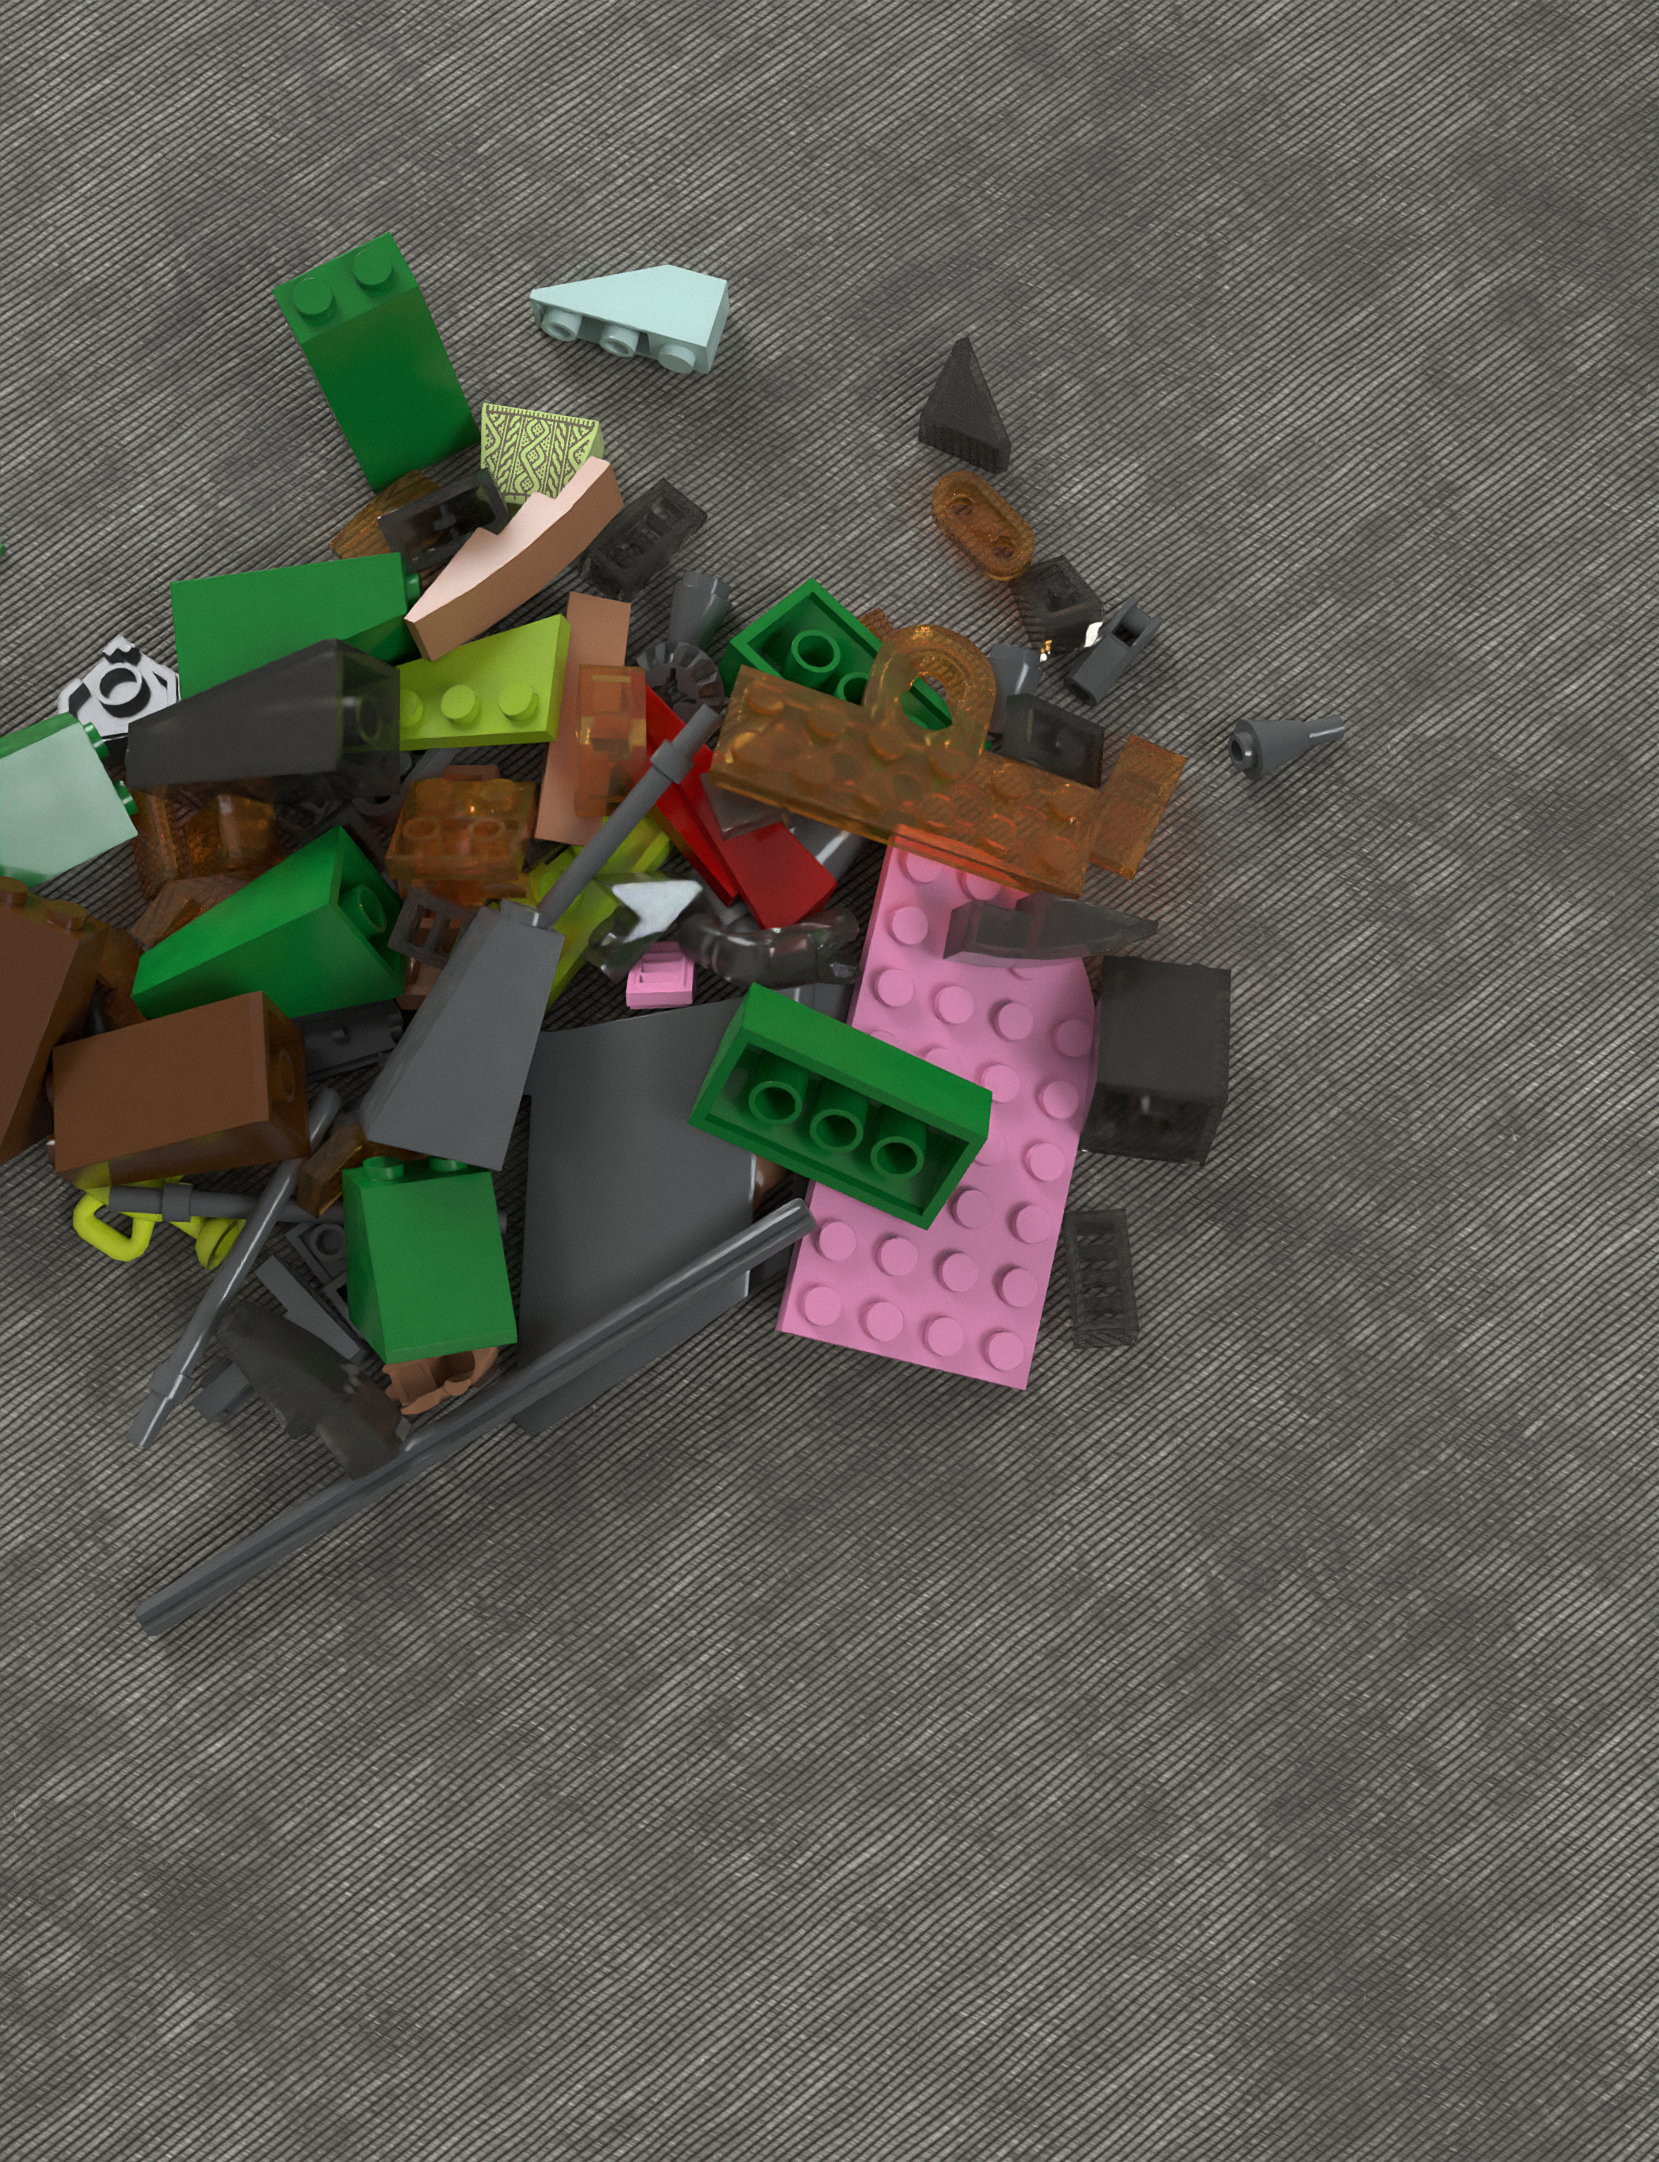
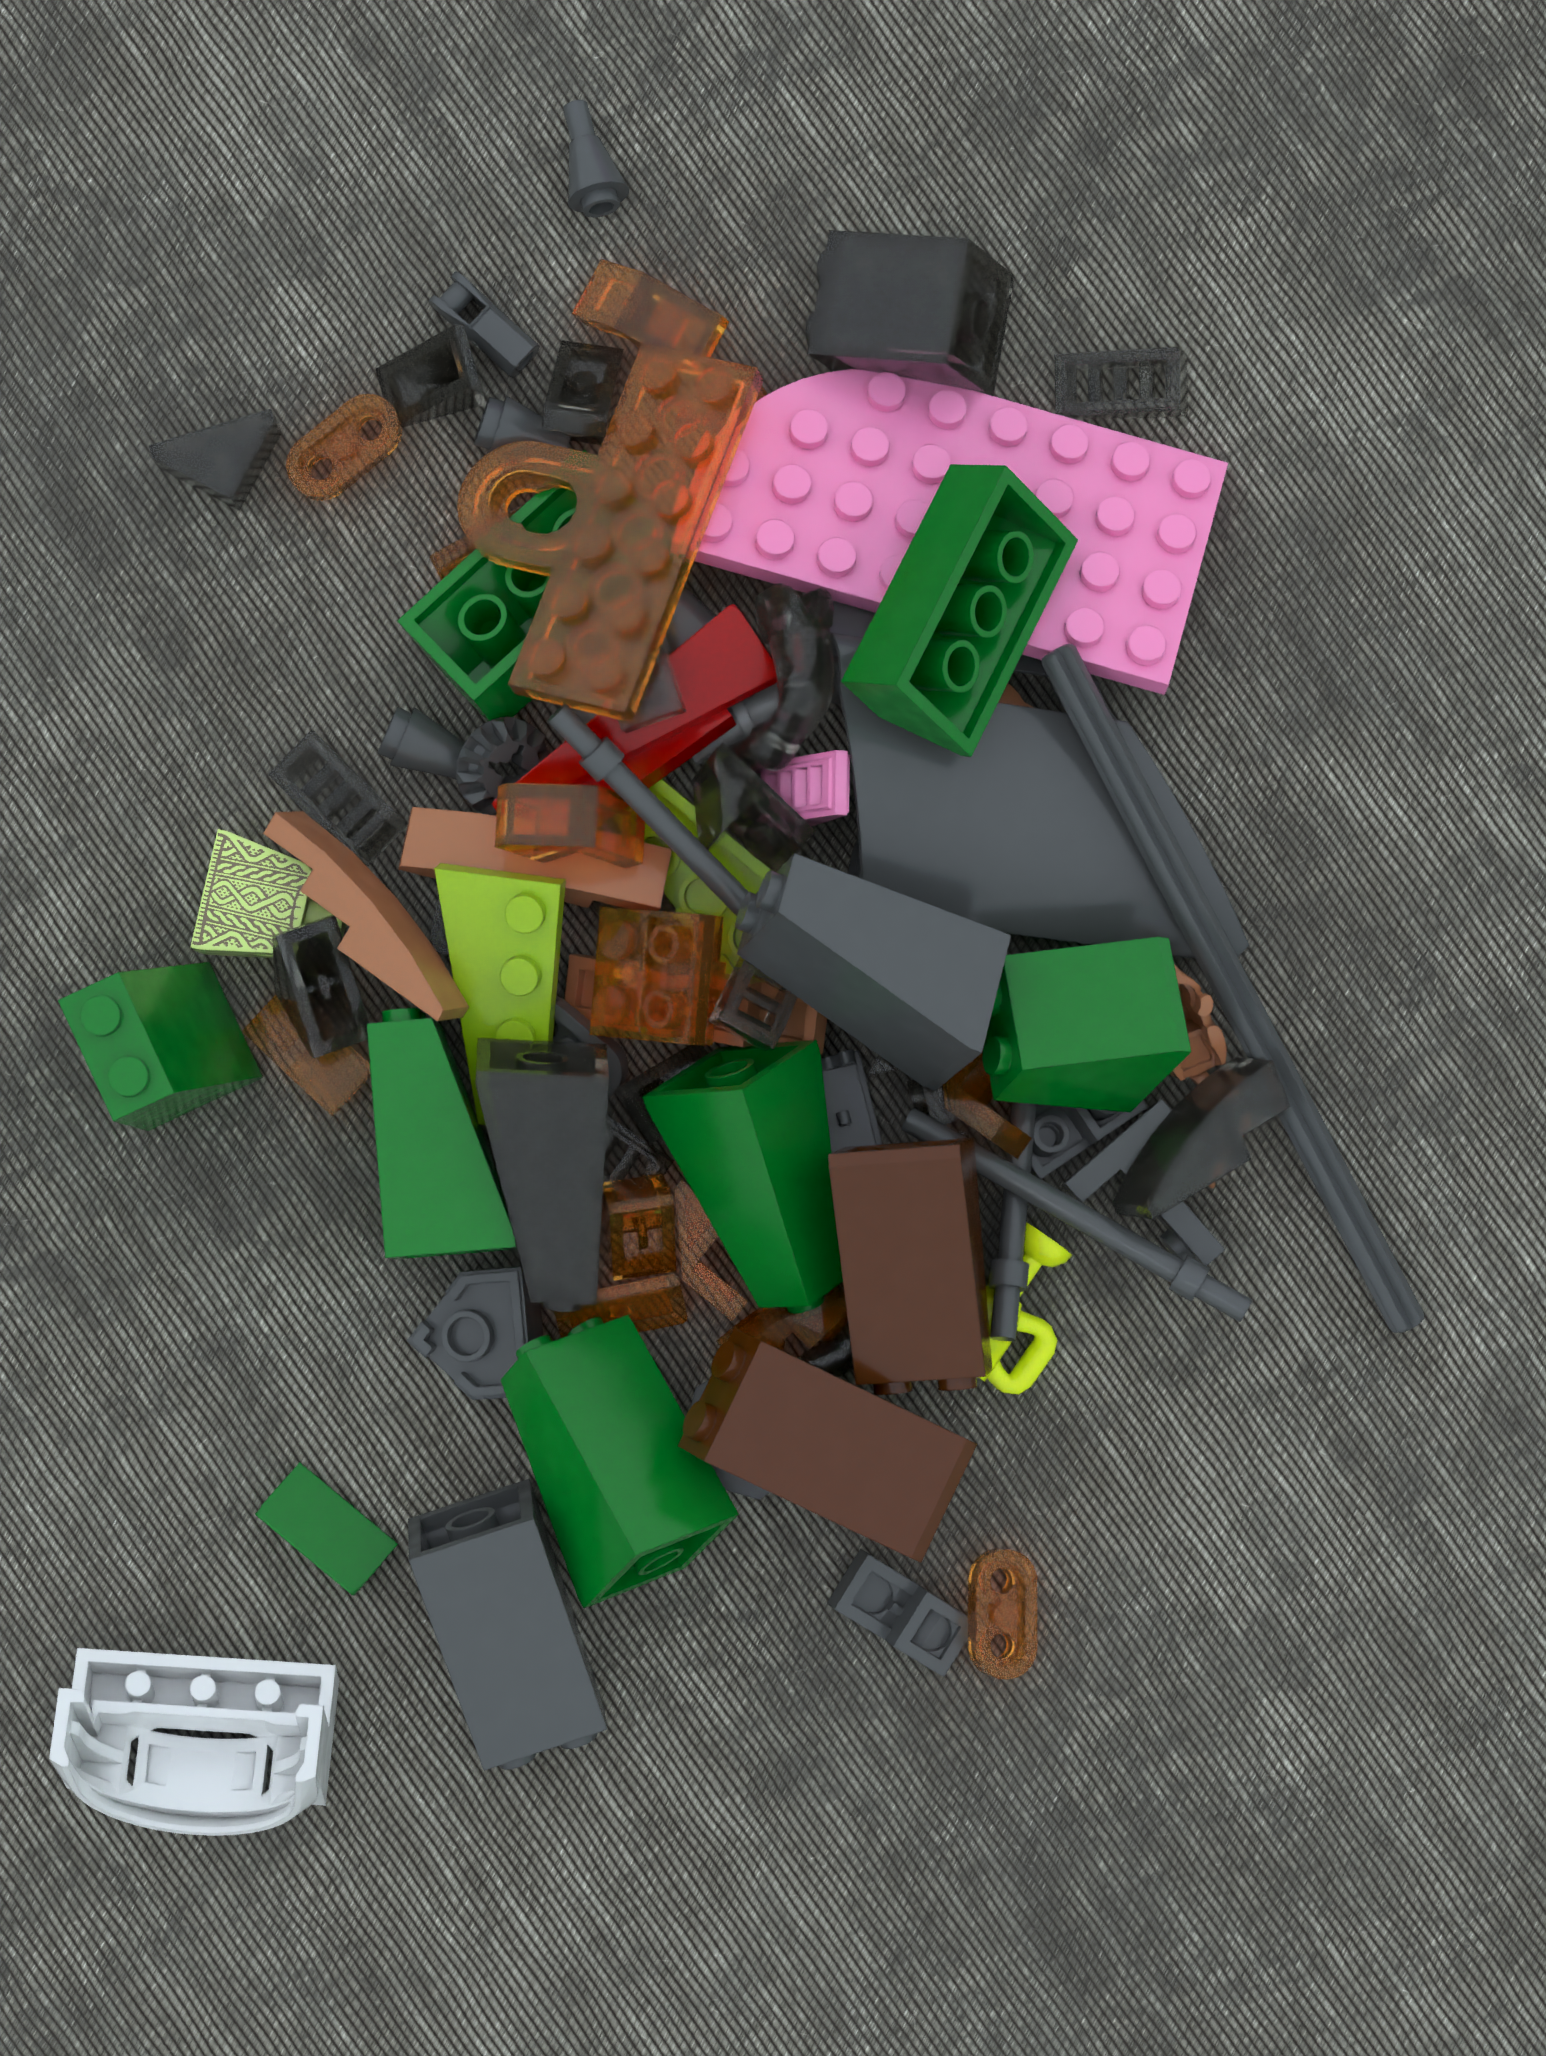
camera: 85 degrees left, 5 degrees up
light aqua slope [530,264,730,374] -> none
clear smoke slope [942,890,1159,969] -> none

